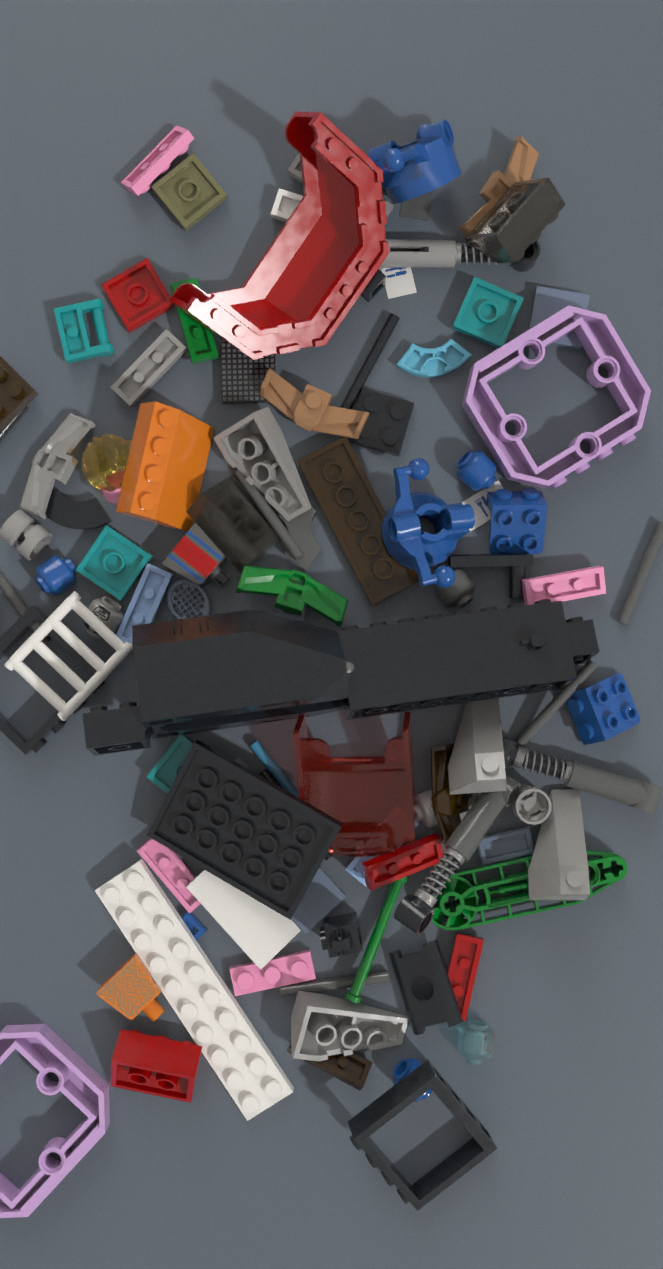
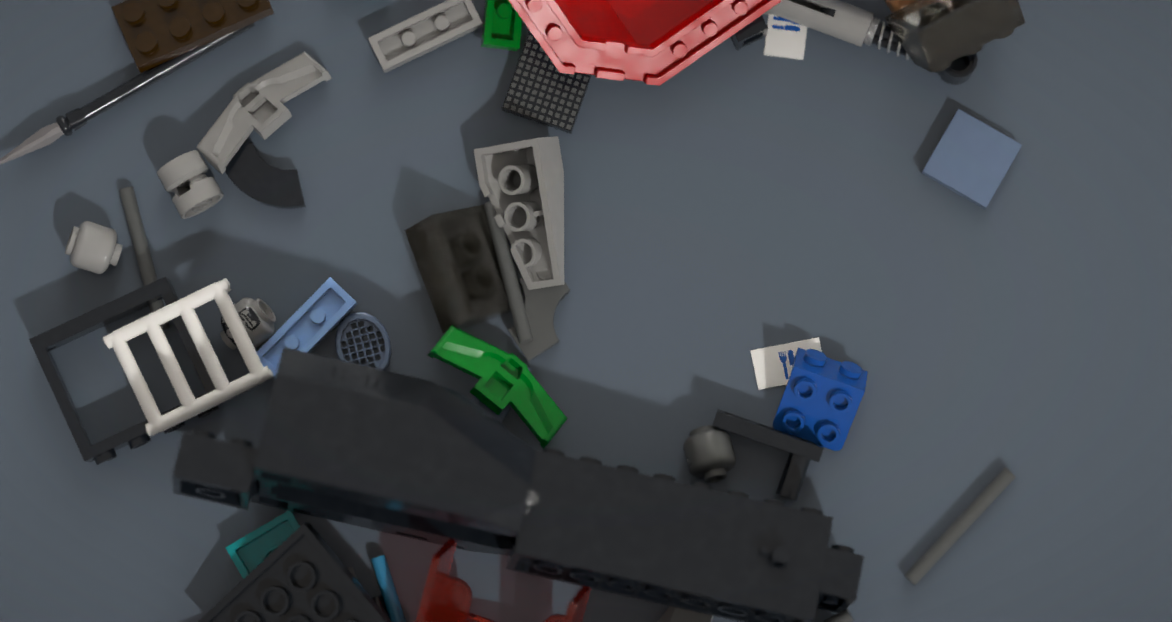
camera: 25 degrees right, 5 degrees down
blue head [34,555,76,596] -> none
teal plate [76,525,153,601] -> none
clear yellow hair [81,433,132,506] -> none
orange slope [116,401,214,532] -> none
torso [162,523,232,589] -> none
medium nougat plate [260,368,370,439] -> none
dark brown plate [297,437,419,606] -> none
black bar [340,313,400,409] -> none
black plate [348,388,414,457] -> none
blue piece [382,458,475,588] -> none
medium azure tile [396,338,472,378] -> none
teal plate [452,277,524,348] -> none
blue head [456,450,497,491] -> none
lavender panel [462,305,651,489] -> none
bright pink plate [522,565,606,606] -> none

